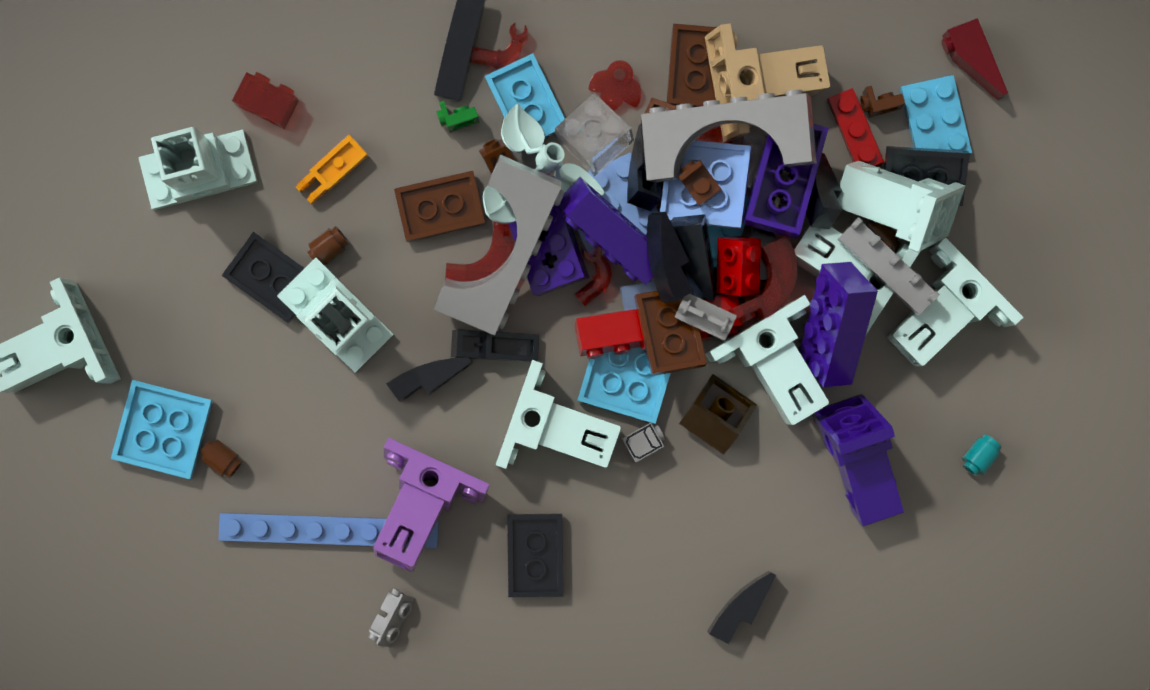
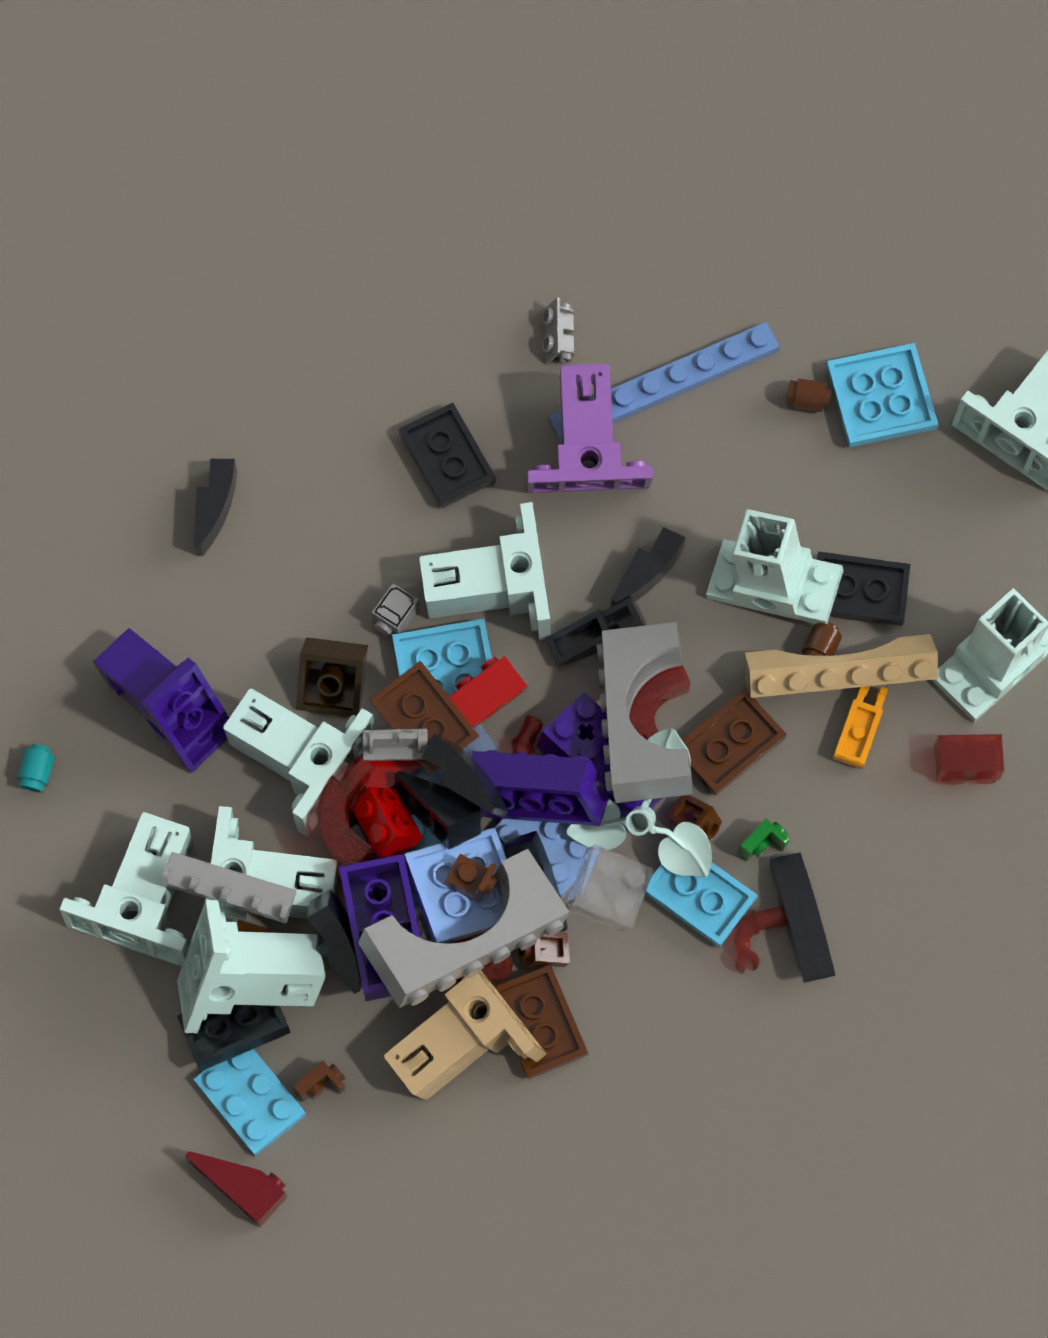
camera: 155 degrees right, 15 degrees down
clear red plate [589,60,641,113] -> none
dark purple brick [799,262,878,388] -> none
red plate [827,88,884,166] -> none
none -> tan arch [744,634,938,698]

